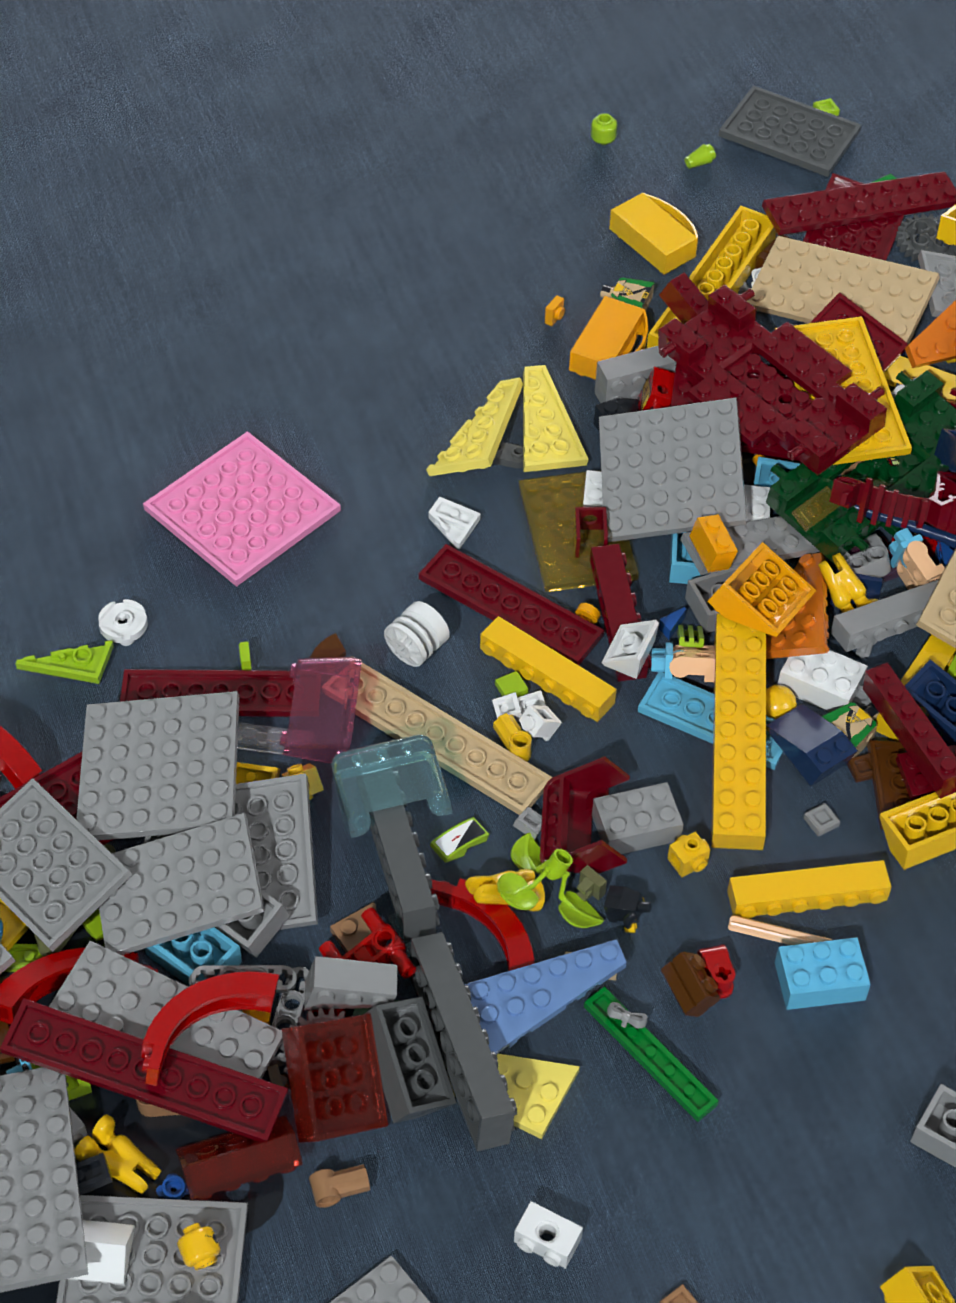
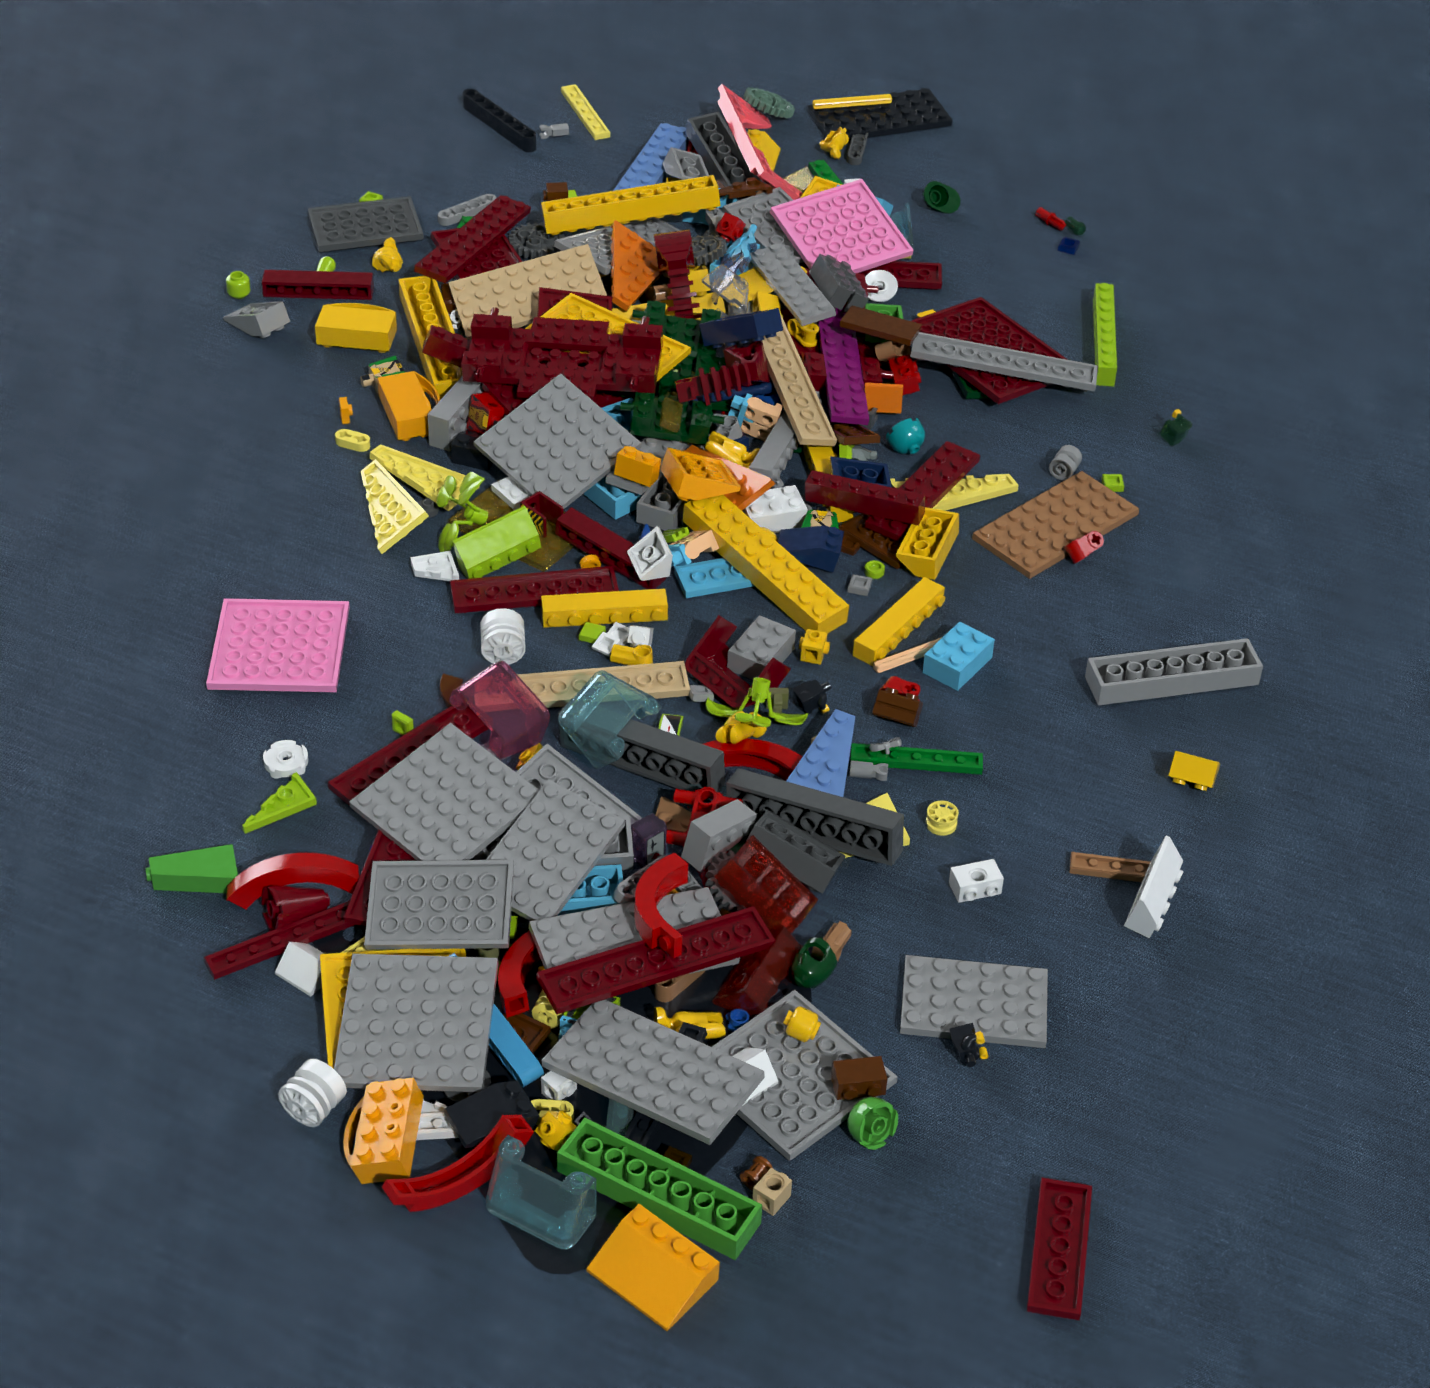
camera: 45 degrees left, 10 degrees down
none -> light grey slope [223,301,290,338]
none -> dark red brick [262,270,374,300]
none -> light yellow beam [335,429,370,452]
none -> yellow hair [372,237,403,272]
none -> lime plant [437,472,488,552]
none -> light grey beam [438,194,496,226]
none -> lime slope [453,506,542,579]
none -> clear purple brick [631,813,667,868]
none -> dark green piece [791,937,837,988]
none -> light grey bar [849,760,888,781]
none -> lime tile [864,560,885,579]
none -> light yellow wheel [926,801,959,836]

